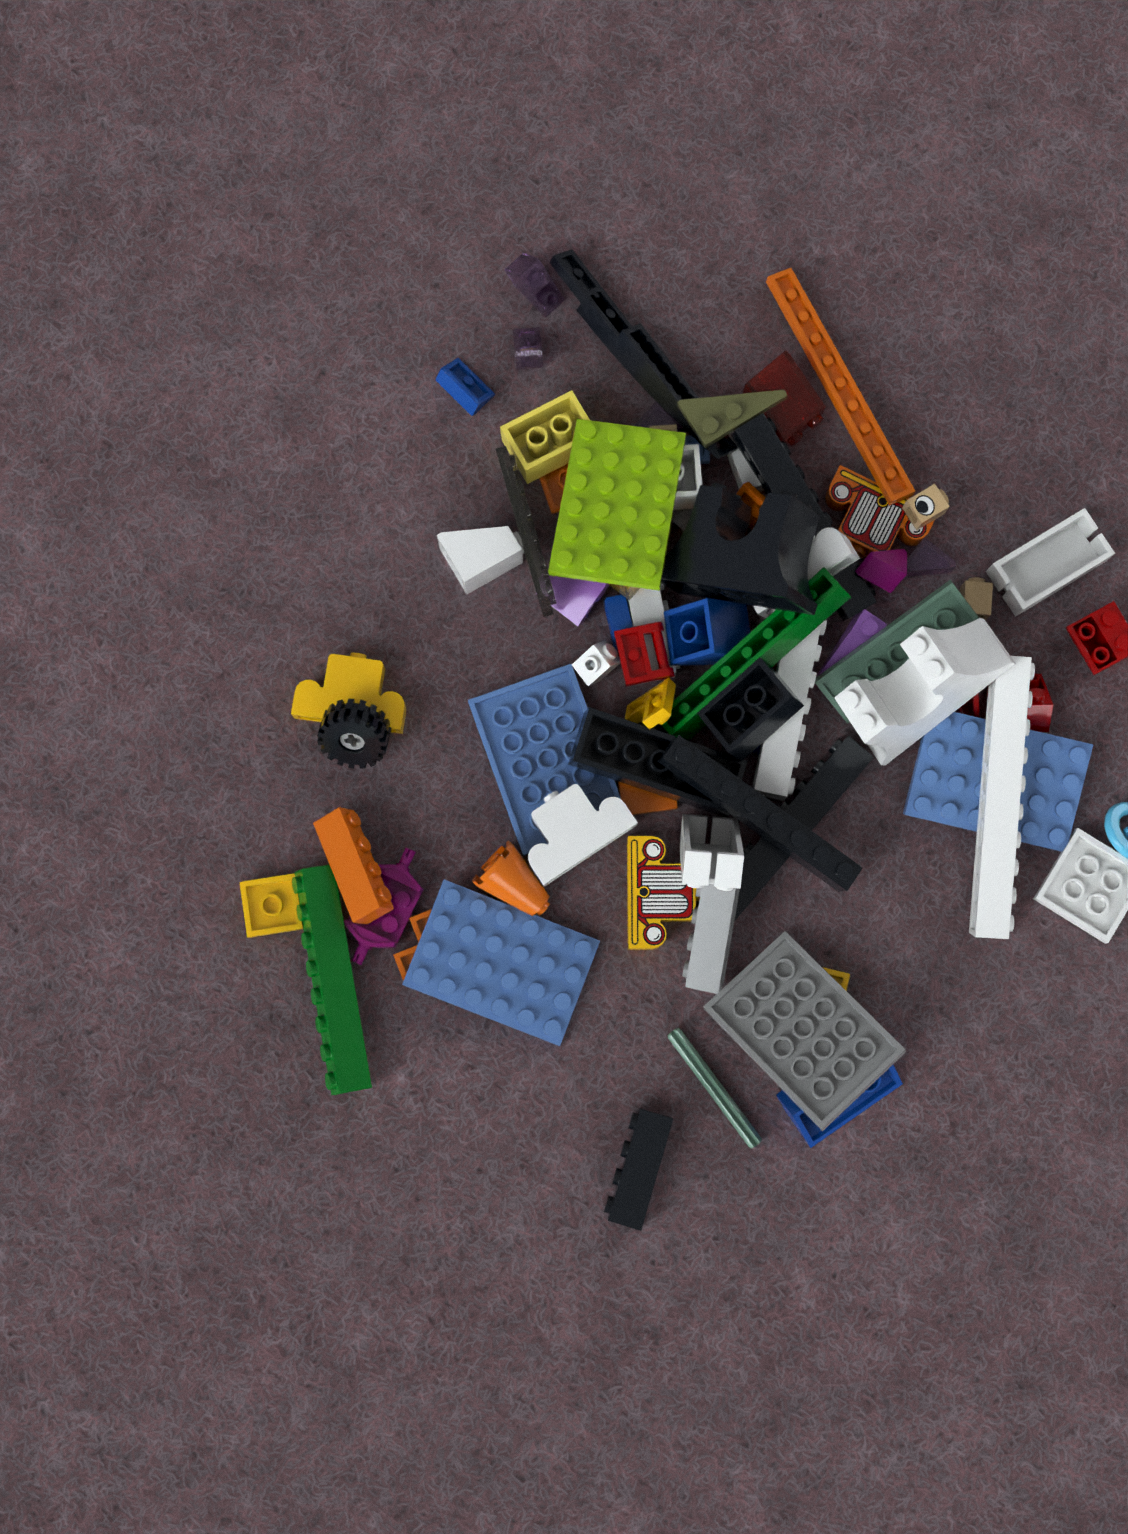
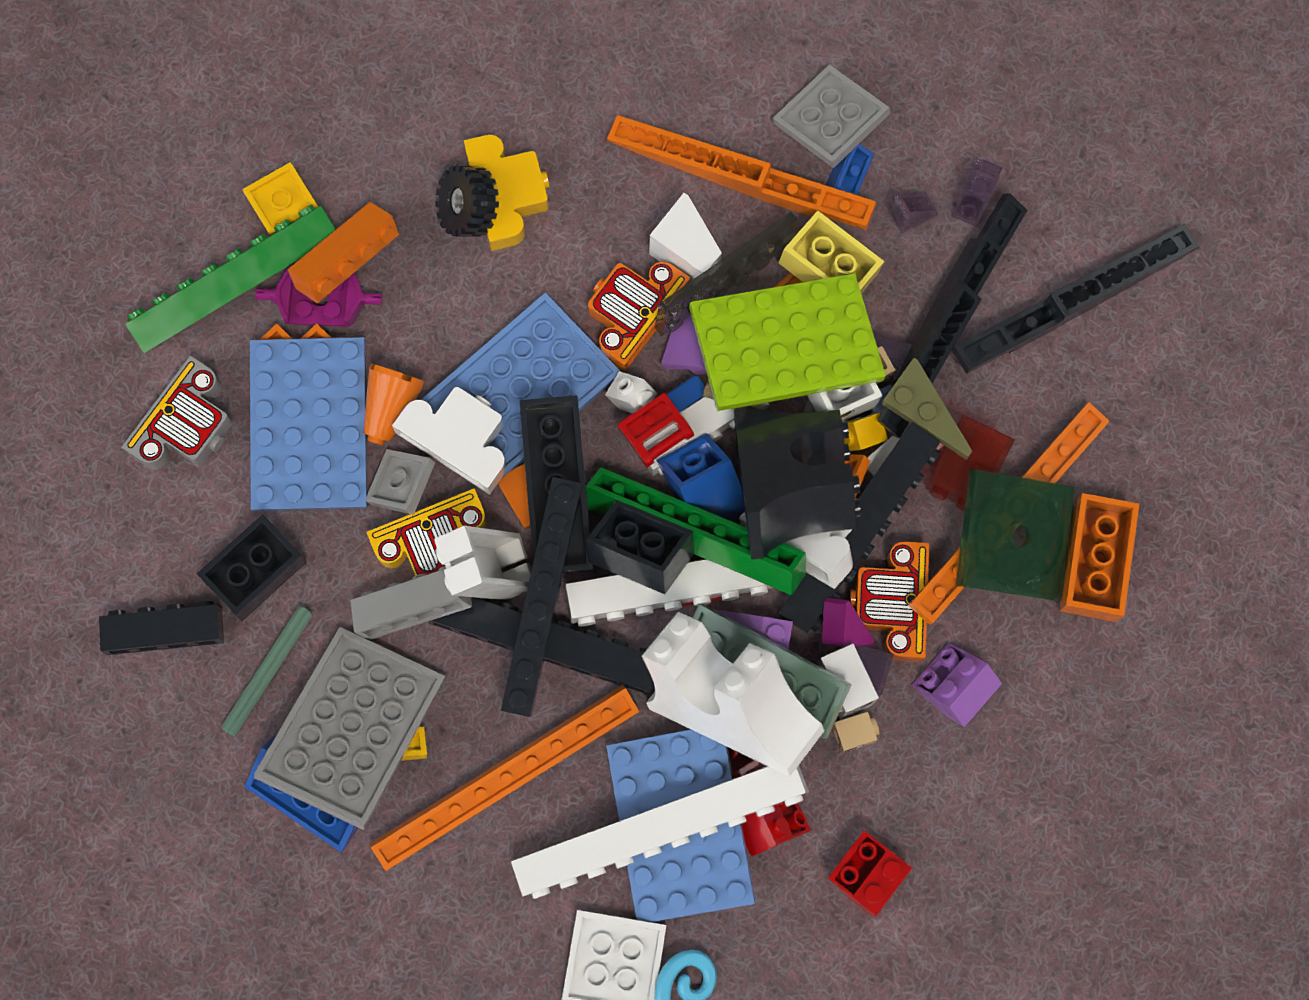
camera: 65 degrees right, 5 degrees down
yellow plate [625,677,676,730] -> none
tan brick [902,484,950,530] -> none
white piece [986,508,1115,617] -> none
none -> brick [121,356,232,469]
none -> black brick [197,514,307,621]
none -> light grey plate [365,449,436,515]
none -> orange plate [369,685,639,871]
none -> brick [588,262,691,373]
none -> orange slope [607,115,876,230]
none -> light grey plate [773,65,890,168]
none -> white brick [817,644,879,720]
none -> yellow brick [844,413,888,451]
none -> medium lavender slope [912,643,1002,727]
none -> black slope [952,224,1200,374]
none -> clear green piece [956,470,1075,601]
none -> orange brick [1059,493,1139,622]

